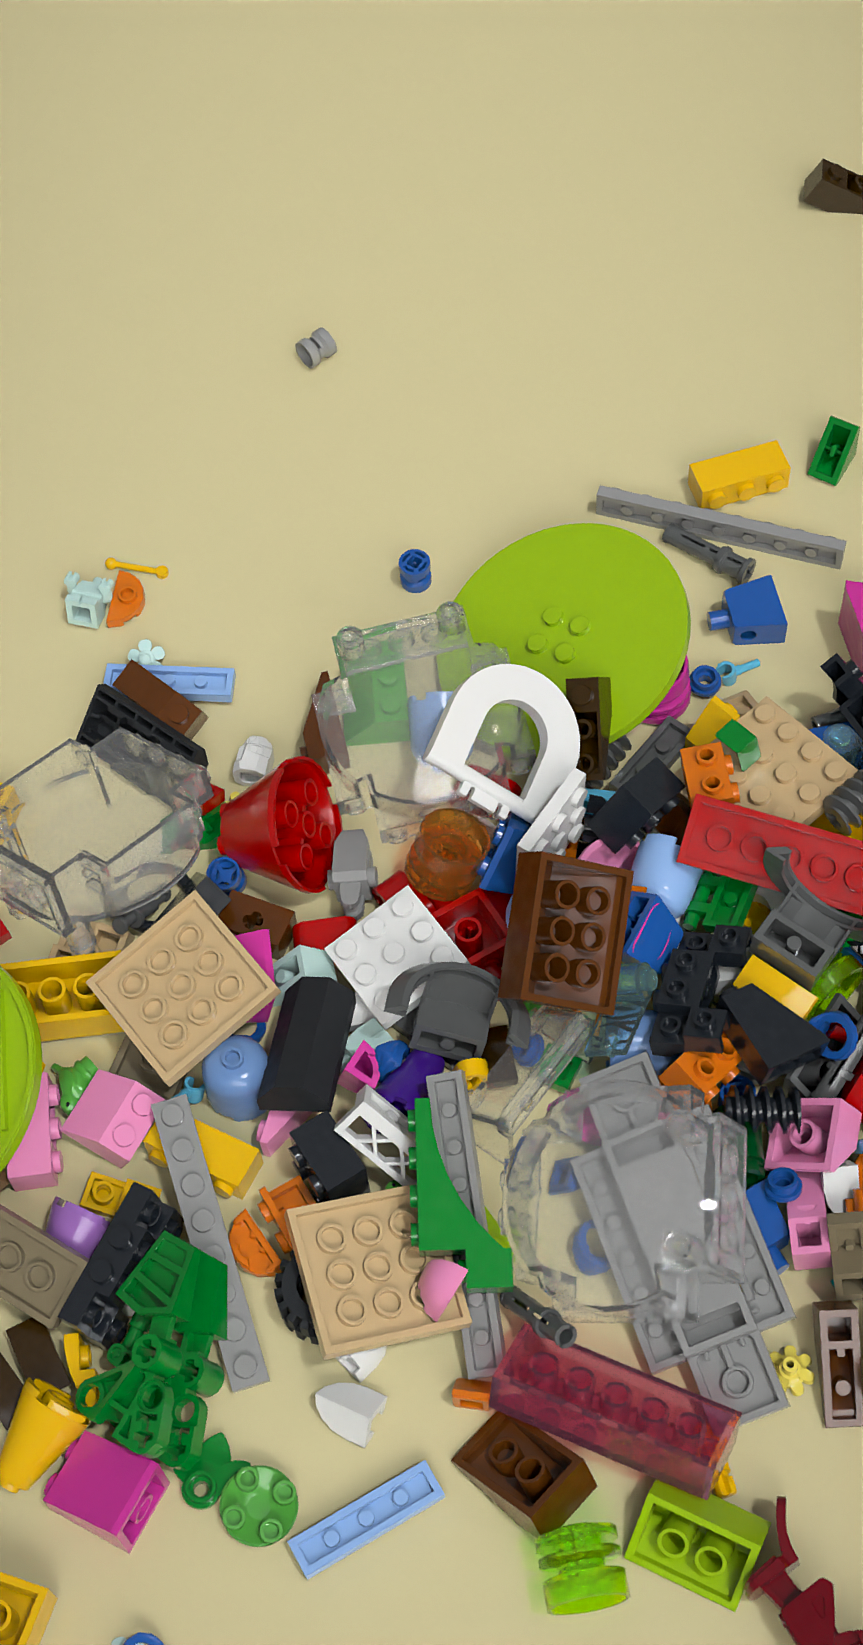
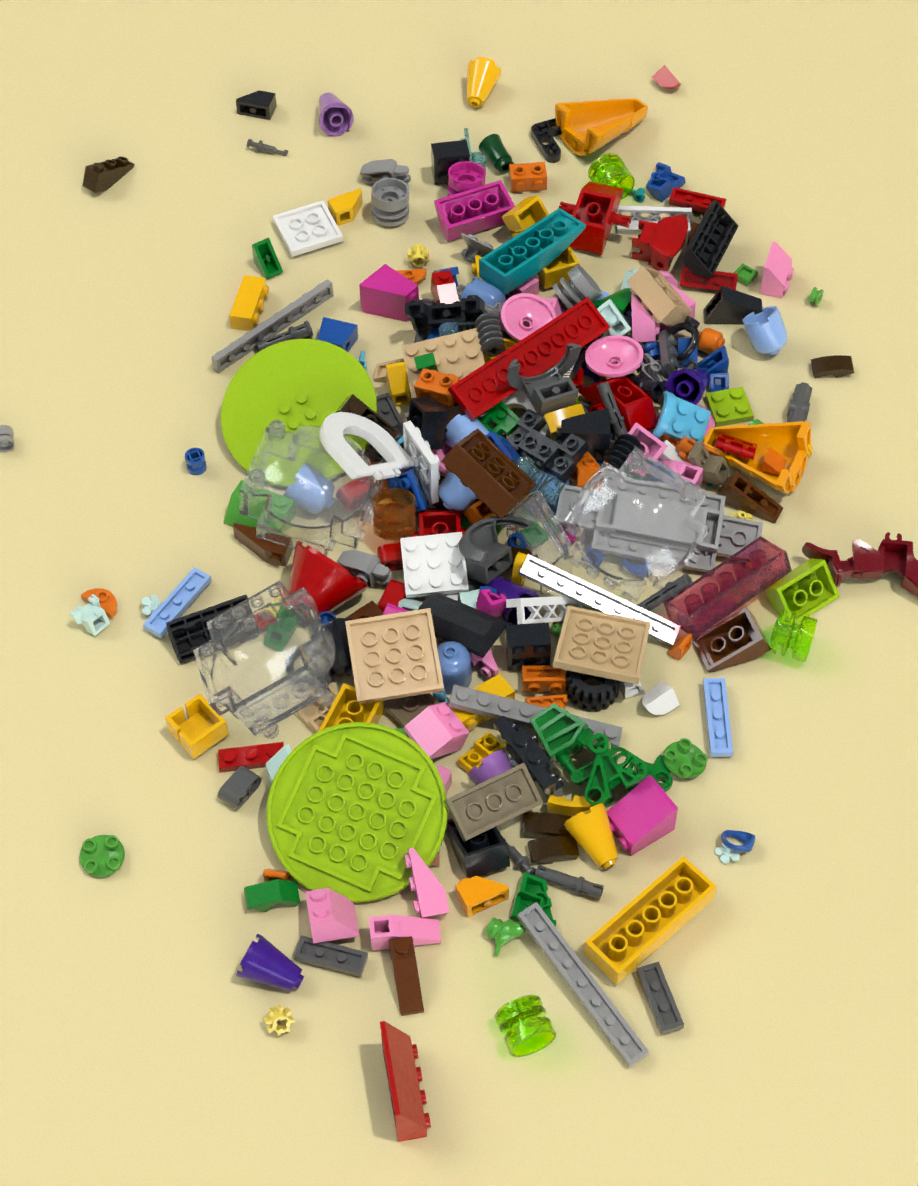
camera: 65 degrees left, 5 degrees down
yellow hinge [105,557,169,579] -> none
reddish brown slope [112,659,209,740] -> none
white rock [233,735,274,787] -> none
green arch [408,1098,513,1294] -> none
bright pink brick [418,1259,469,1323] -> none
blue piece [808,1011,858,1061] -> none

